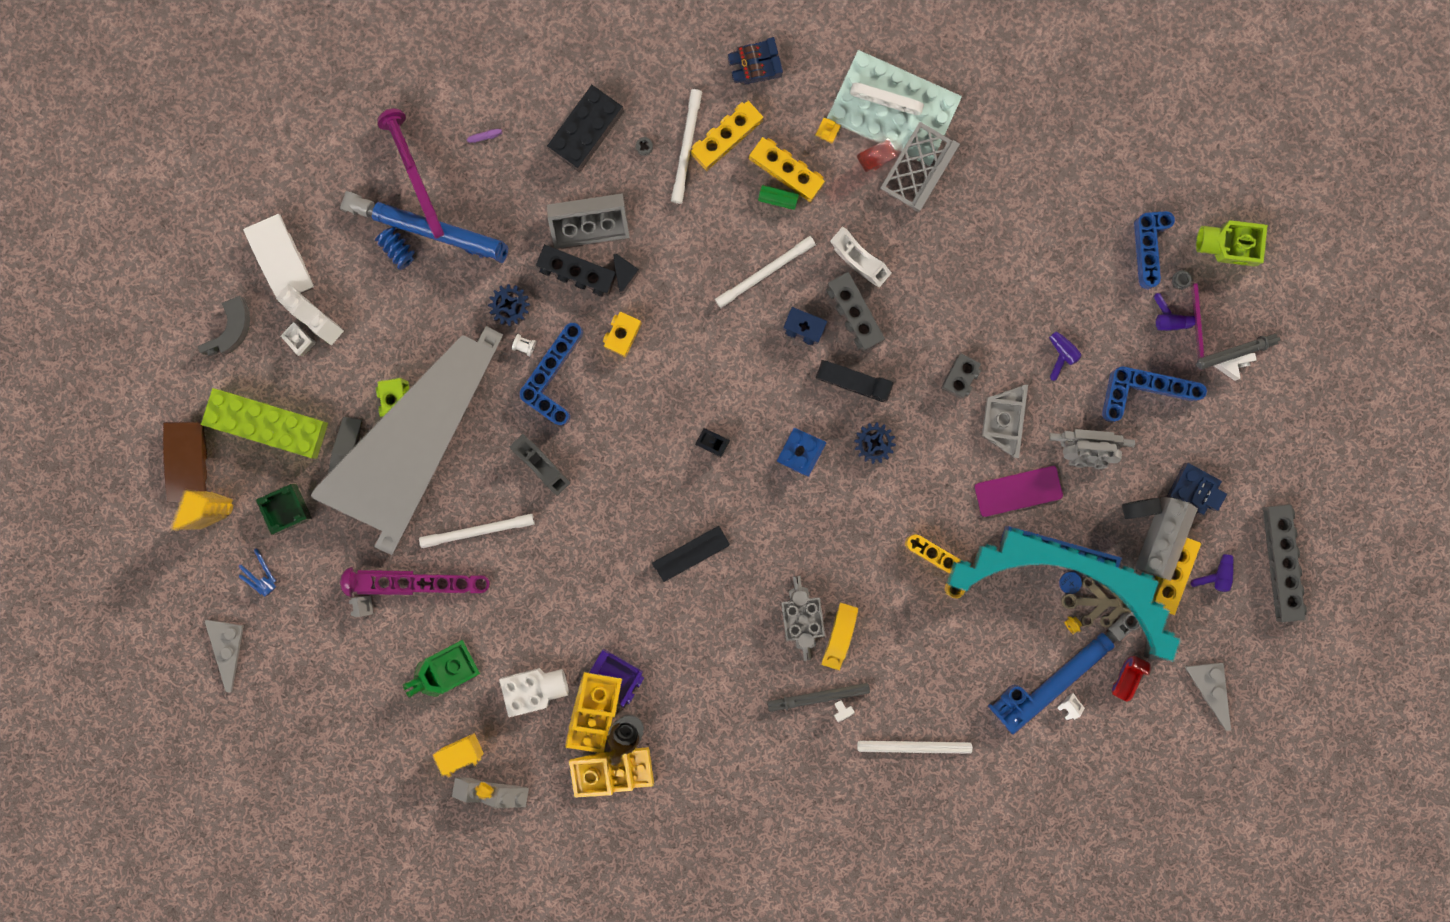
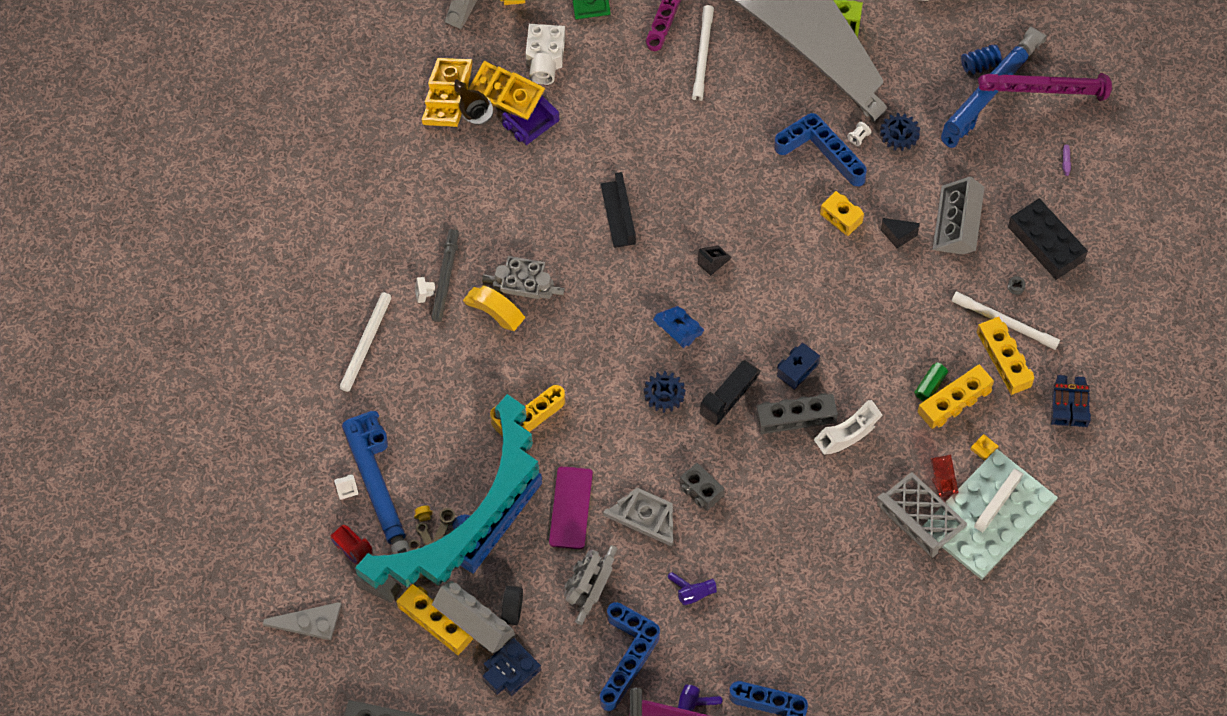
camera: 110 degrees right, 25 degrees down
dark grey arch [509,434,571,496] -> none
black brick [536,244,617,297] -> none
white piece [715,236,816,308] -> none
dark purple piece [1190,554,1234,592] -> none

